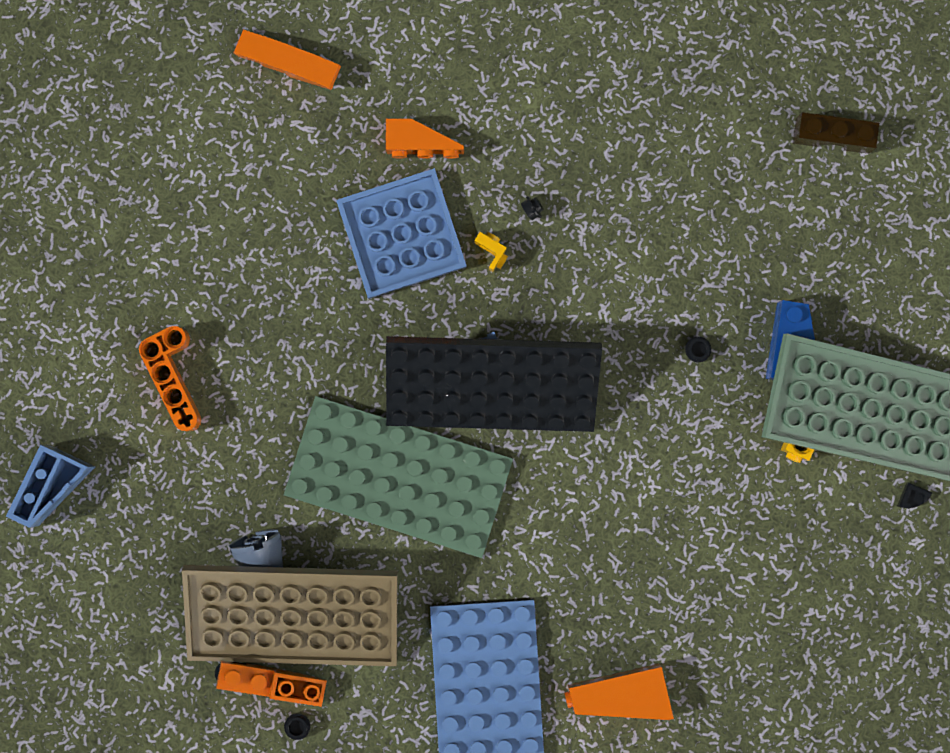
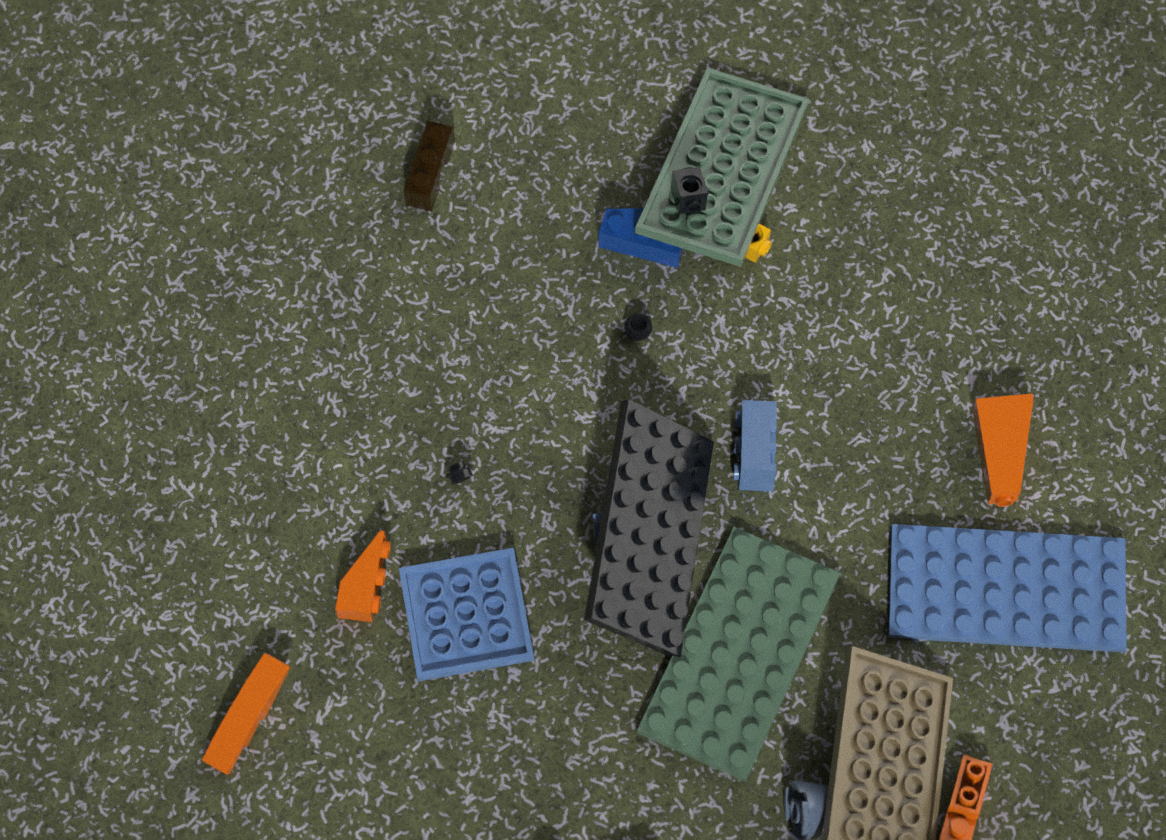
camera: 80 degrees left, 20 degrees down
black plate [284,713,311,740] -> none
yellow bracket [475,231,508,272] -> none
black tile [897,482,933,509] -> none
none -> black brick [671,167,708,214]
none -> medium blue wedge [733,400,777,491]

